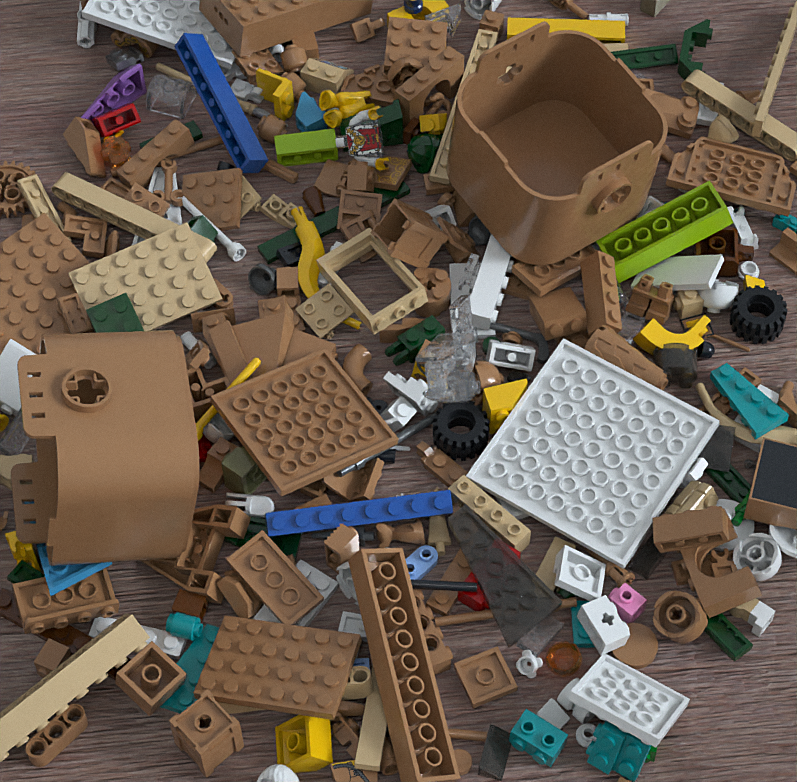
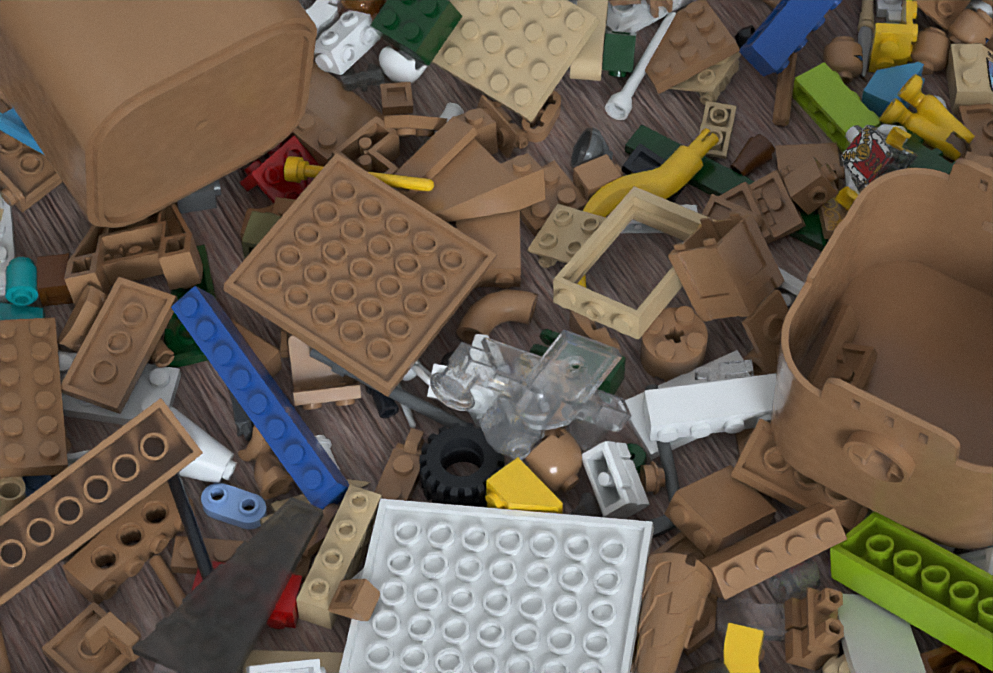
camera: 65 degrees right, 0 degrees up
white arm [225,492,275,518] -> none
medium nougat brick [324,524,360,574] -> none
none -> medium nougat bracket [84,611,143,662]
none -> medium nougat slope [328,579,380,621]

